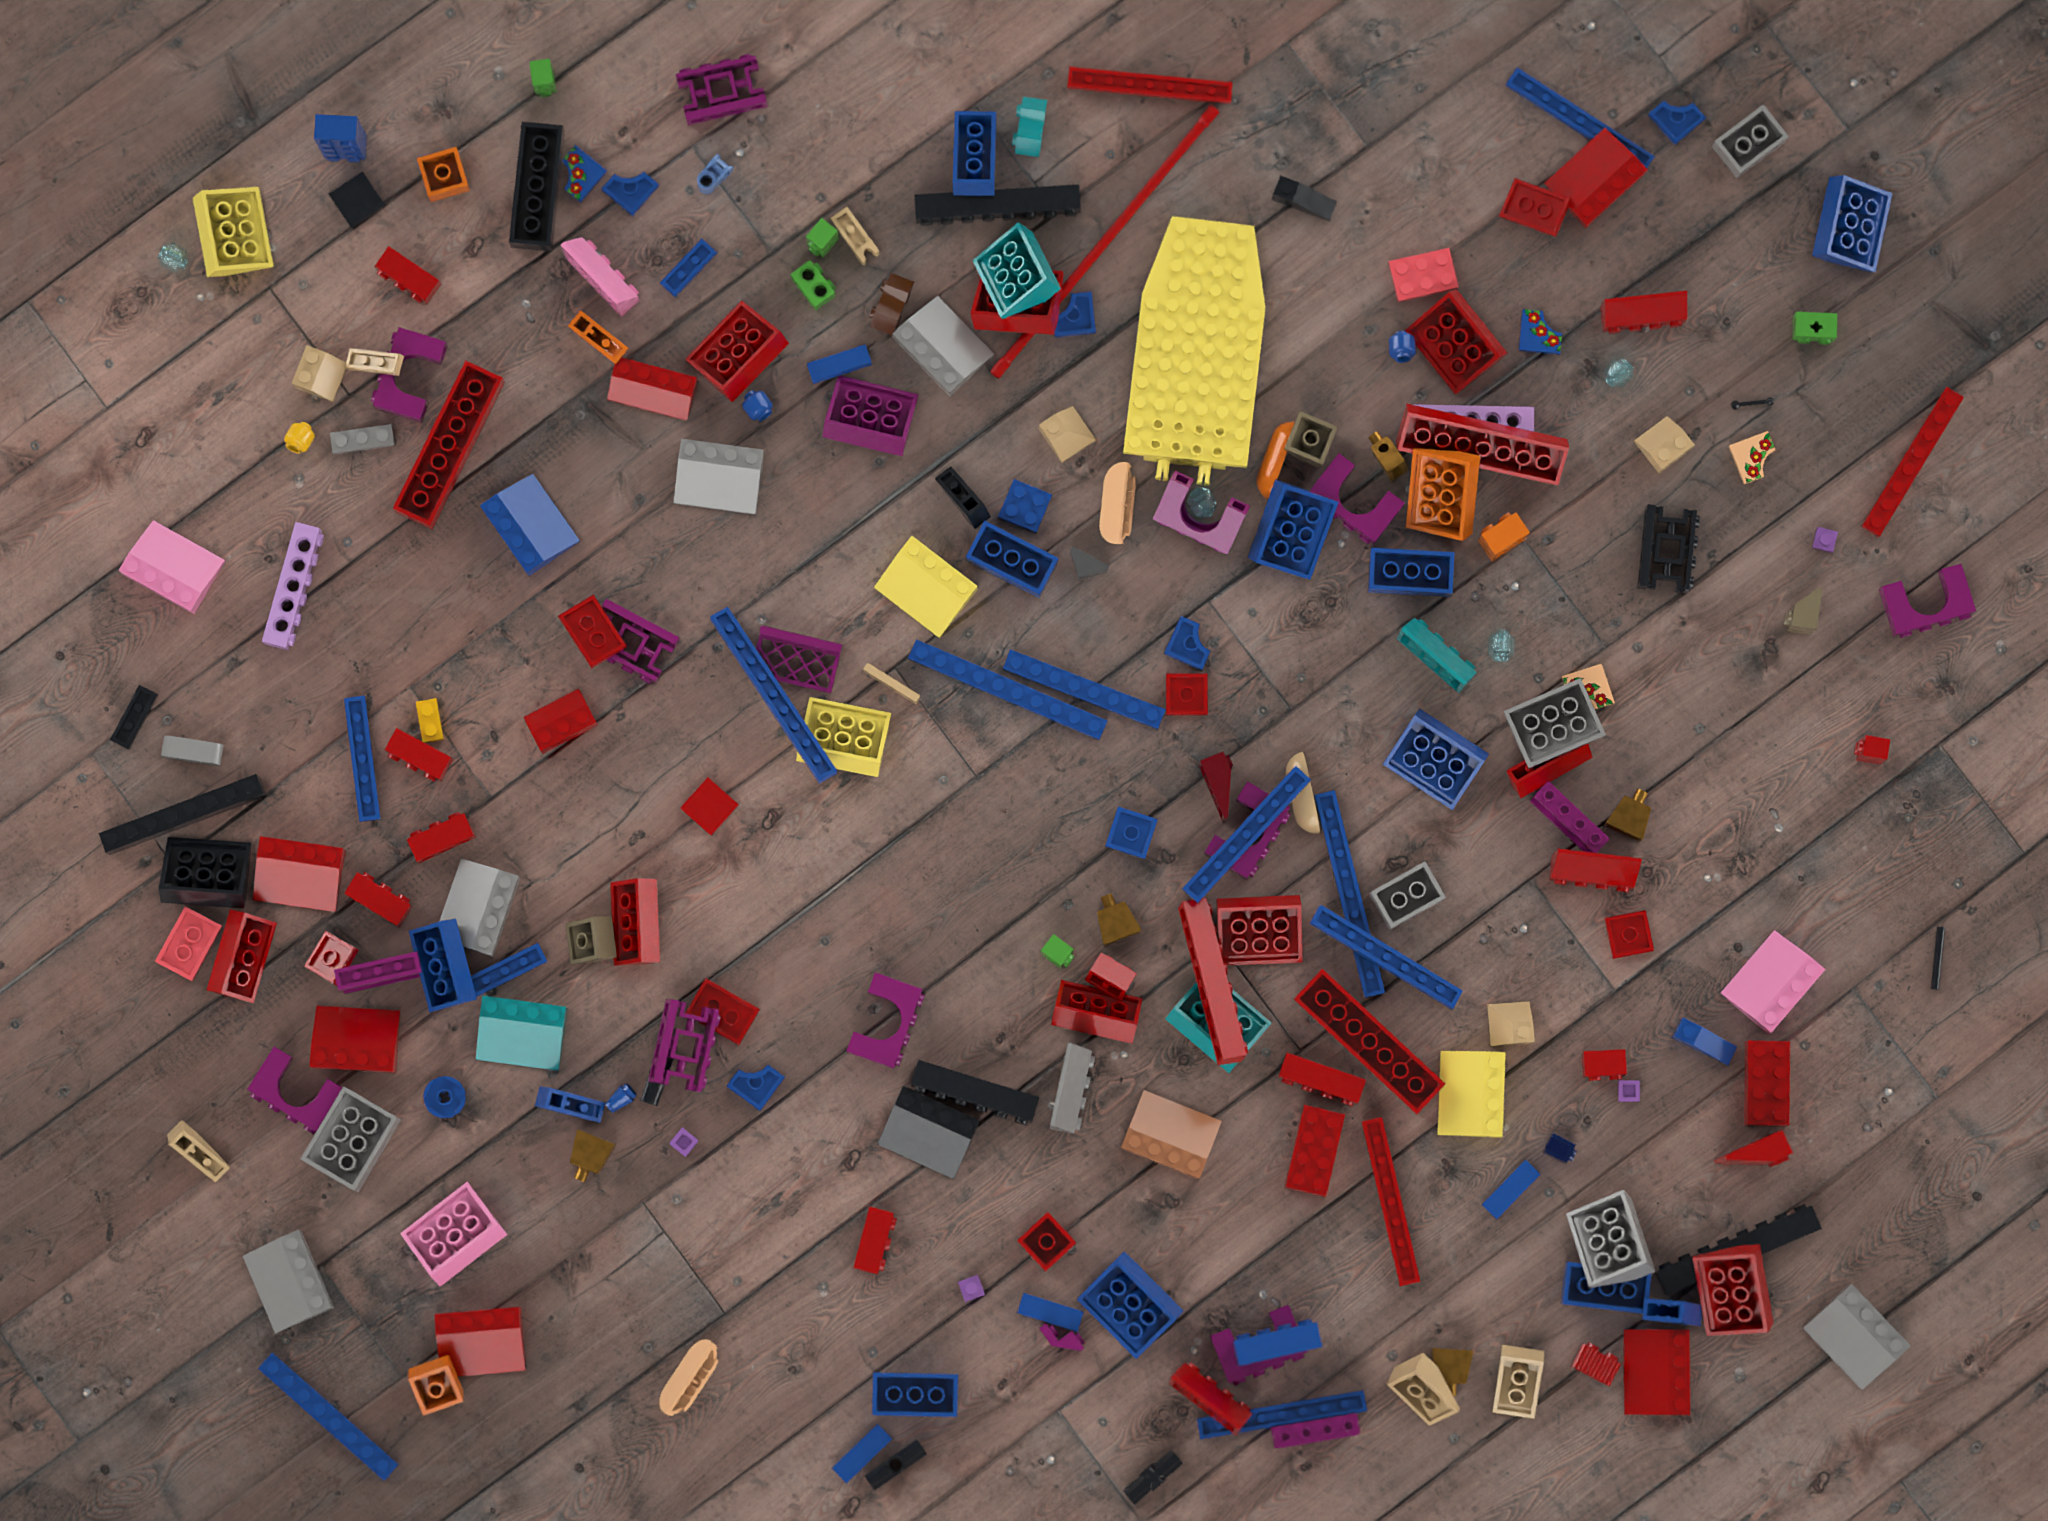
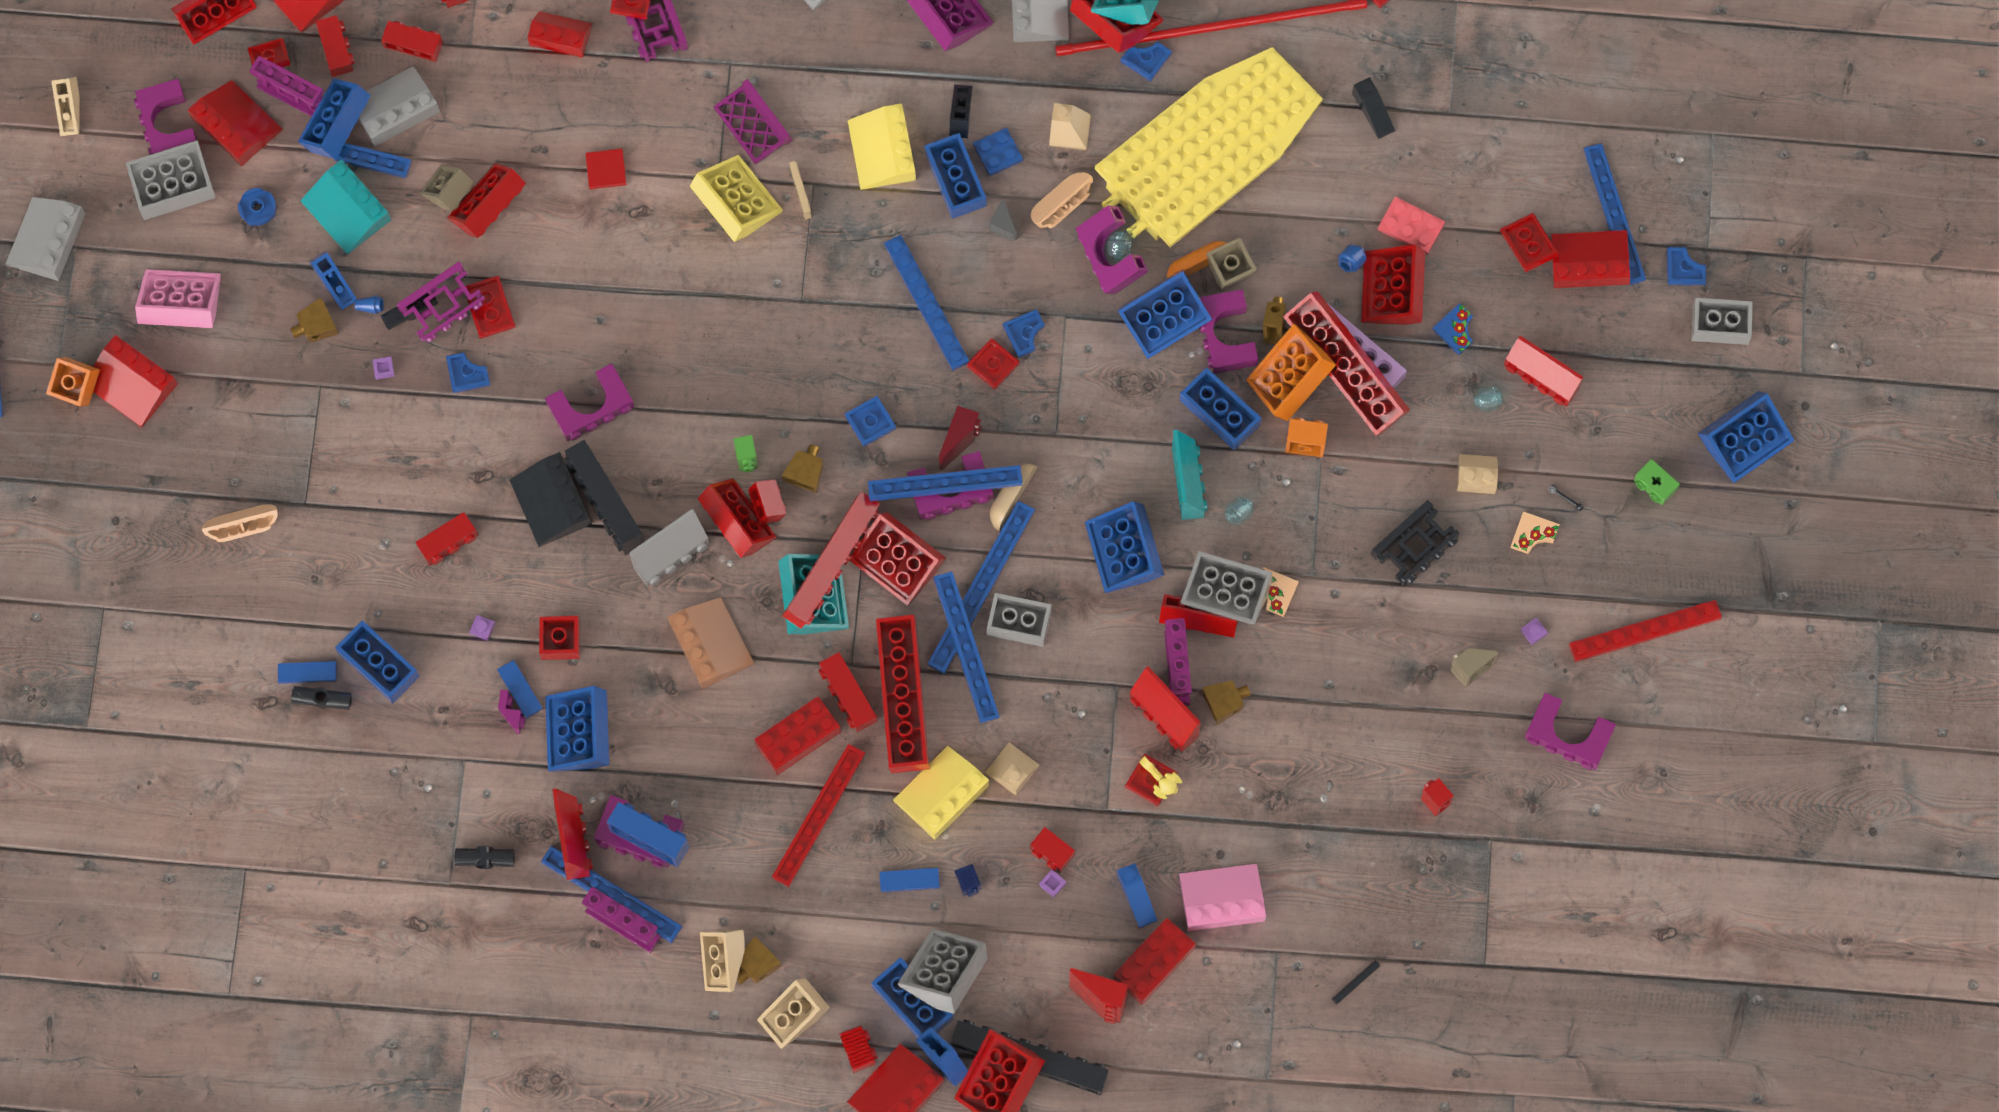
camera: 45 degrees right, 10 degrees down
blue plate [710,607,837,784] -> none
blue plate [908,639,1107,740] -> none
none -> light yellow piece [1139,756,1182,799]

